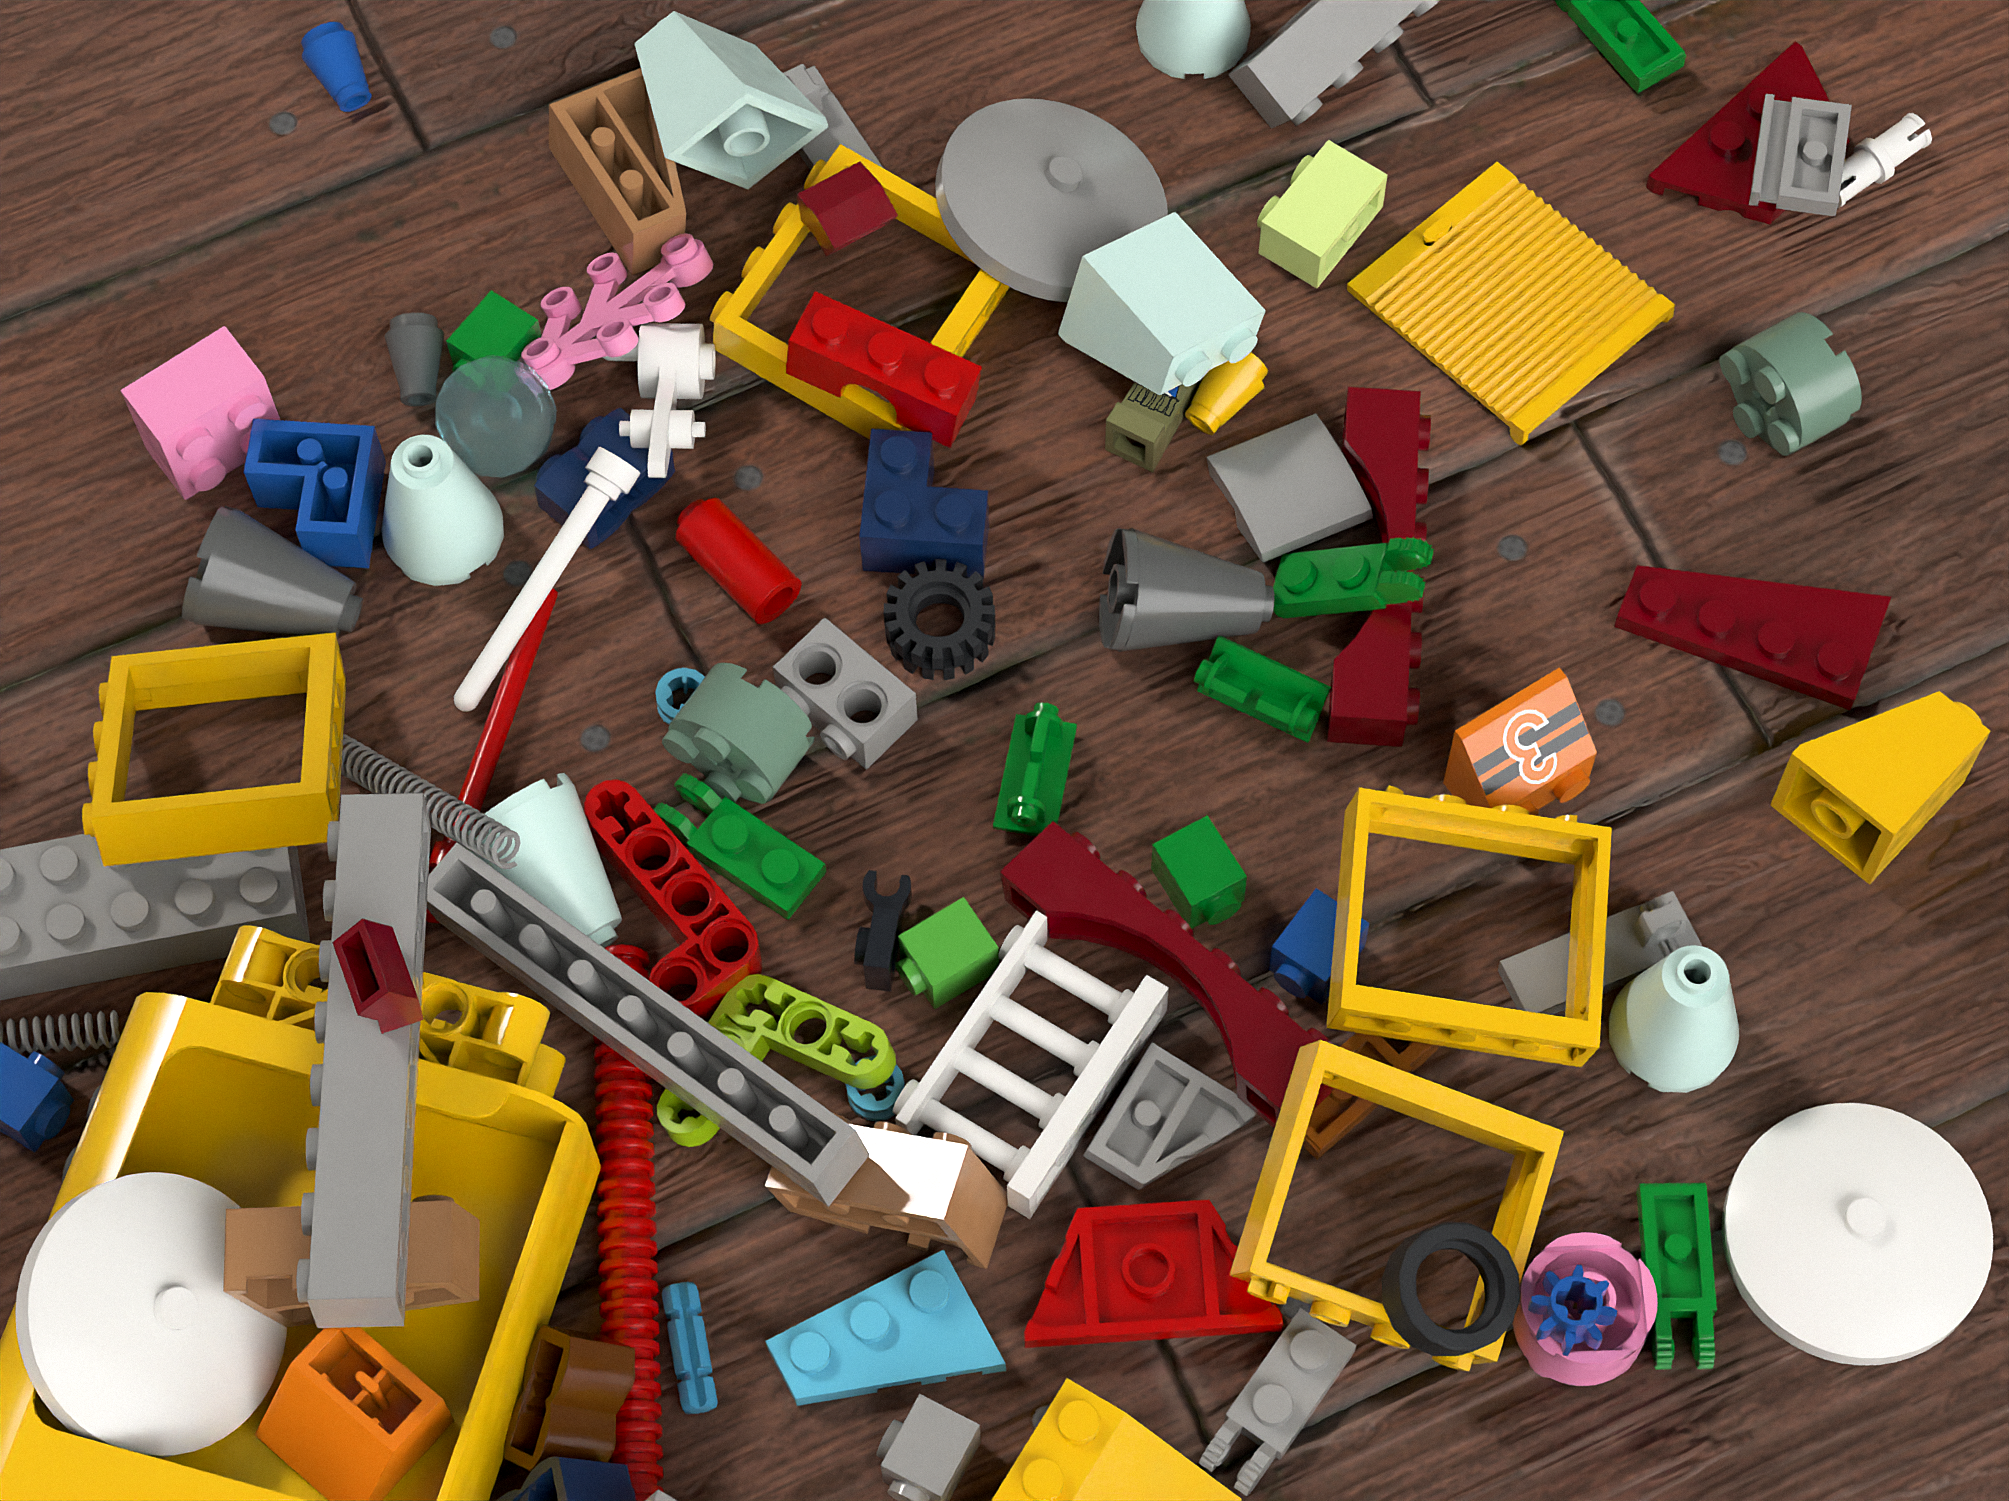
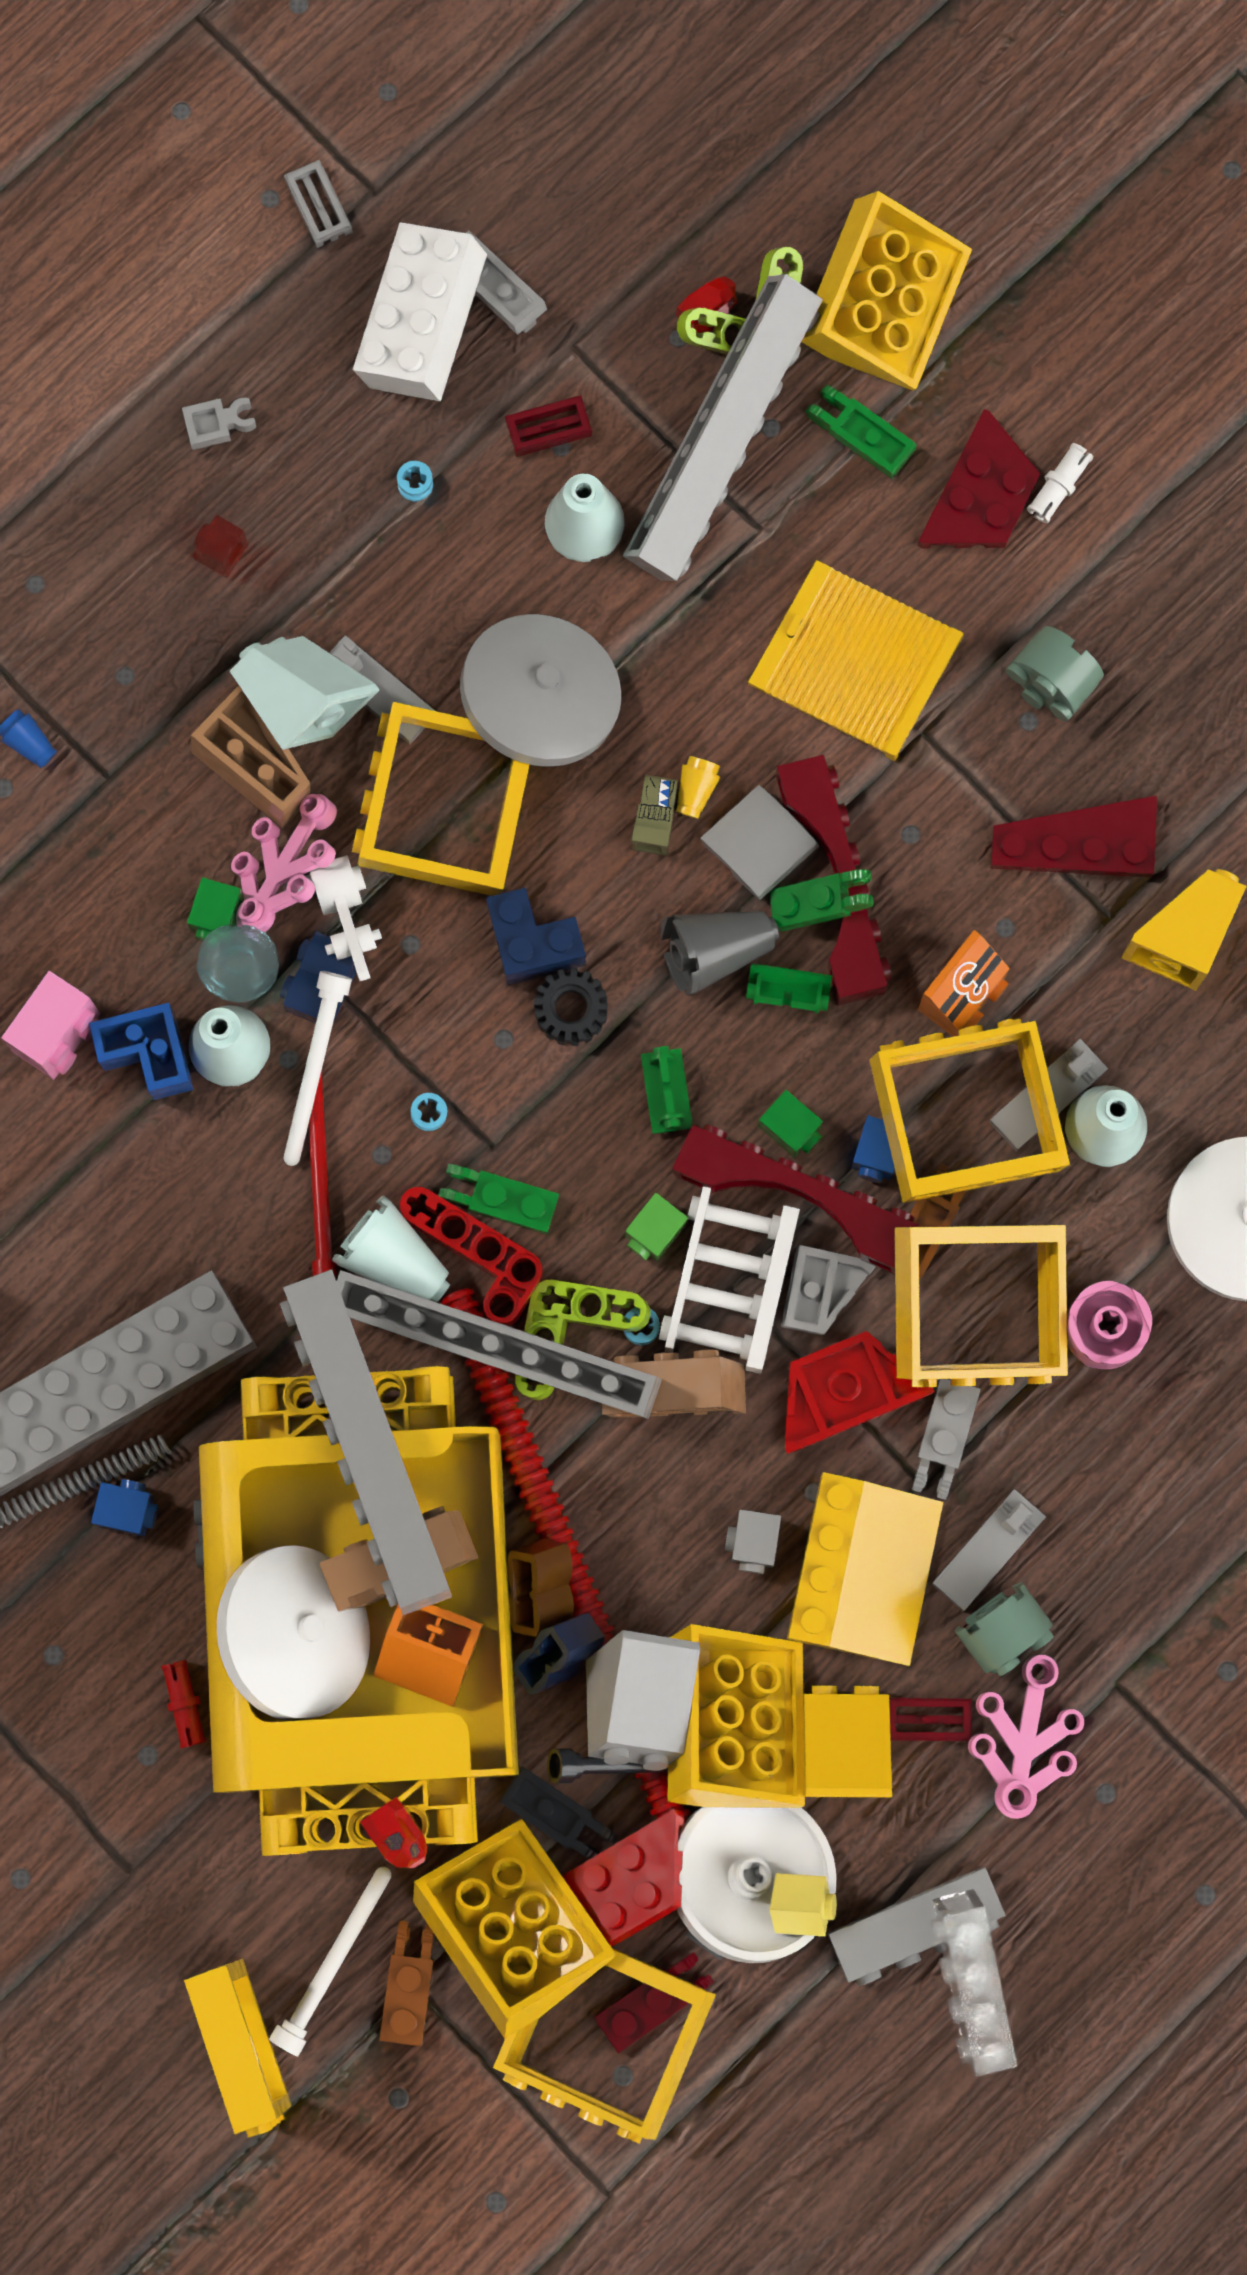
camera: 20 degrees left, 15 degrees up
yellow window [82,632,346,866] -> none
dark grey cone [182,505,364,638] -> none
dark red piece [332,918,424,1034] -> none
light grey piece [341,734,520,869] -> none
dark grey cone [384,313,445,406] -> none
sand green brick [662,663,815,804] -> none
dark azure axle [662,1282,718,1414] -> none
red brick [675,498,802,624] -> none
medium azure wing [765,1250,1006,1406] -> none
light grey brick [773,618,918,770] -> none
red arch [785,291,982,448] -> none
dark red piece [797,161,898,257] -> none
black plate [854,870,912,992] -> none
light aqua slope [1058,212,1266,395] -> none
yellowish green brick [1257,140,1387,288] -> none
black tyre [1382,1222,1520,1356] -> none
blue gear [1528,1265,1617,1356] -> none
green hinge [1636,1183,1717,1369] -> none
light grey plate [1749,94,1852,216] -> none

